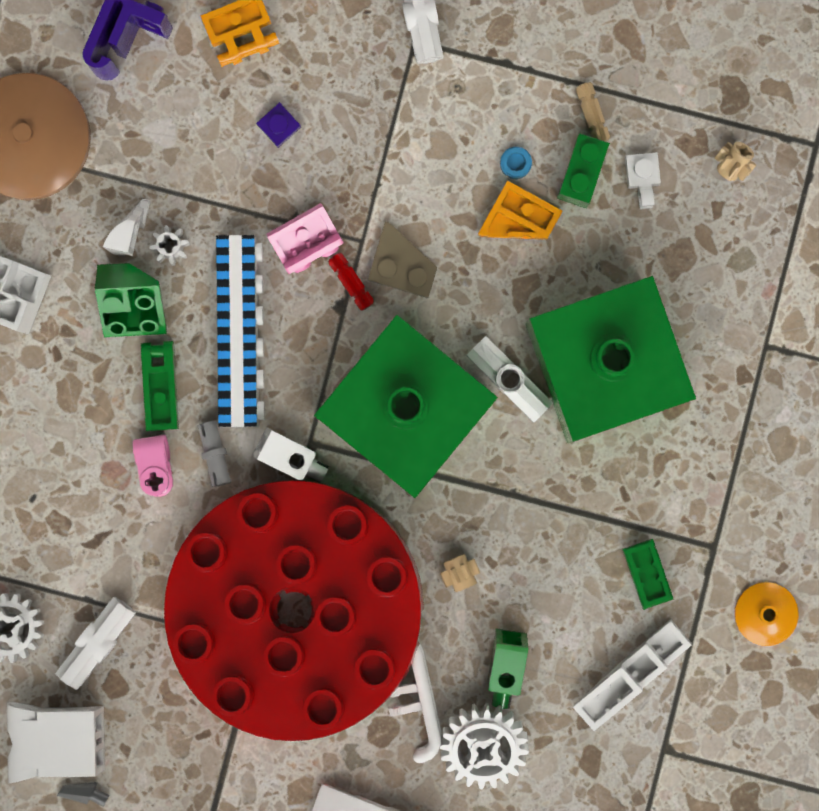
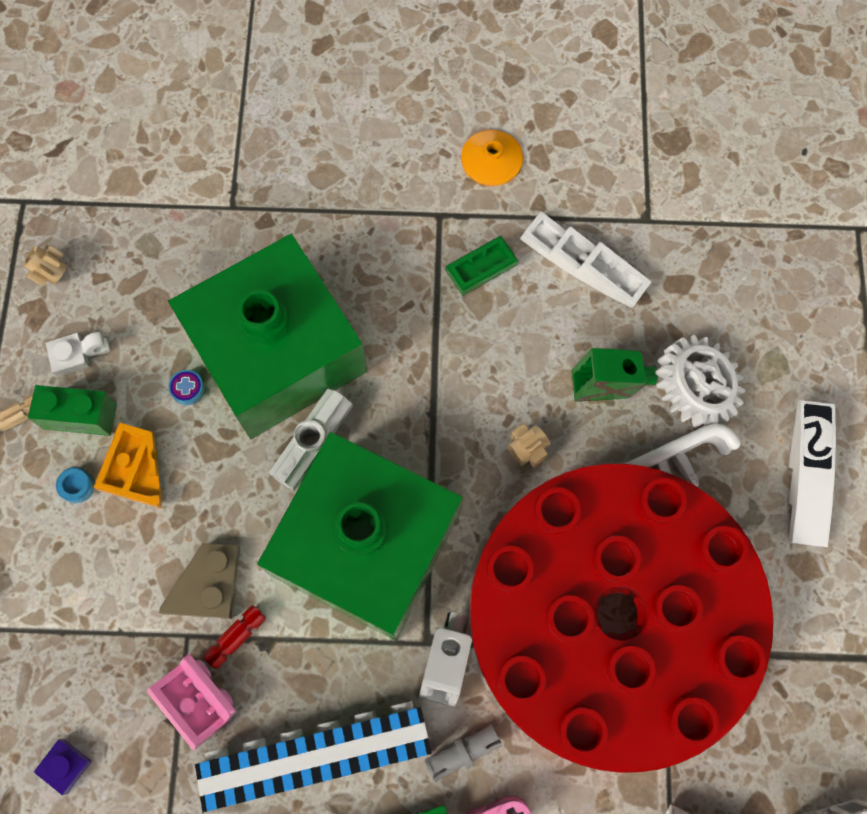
camera: 110 degrees left, 15 degrees down
none -> tile [168,370,205,406]

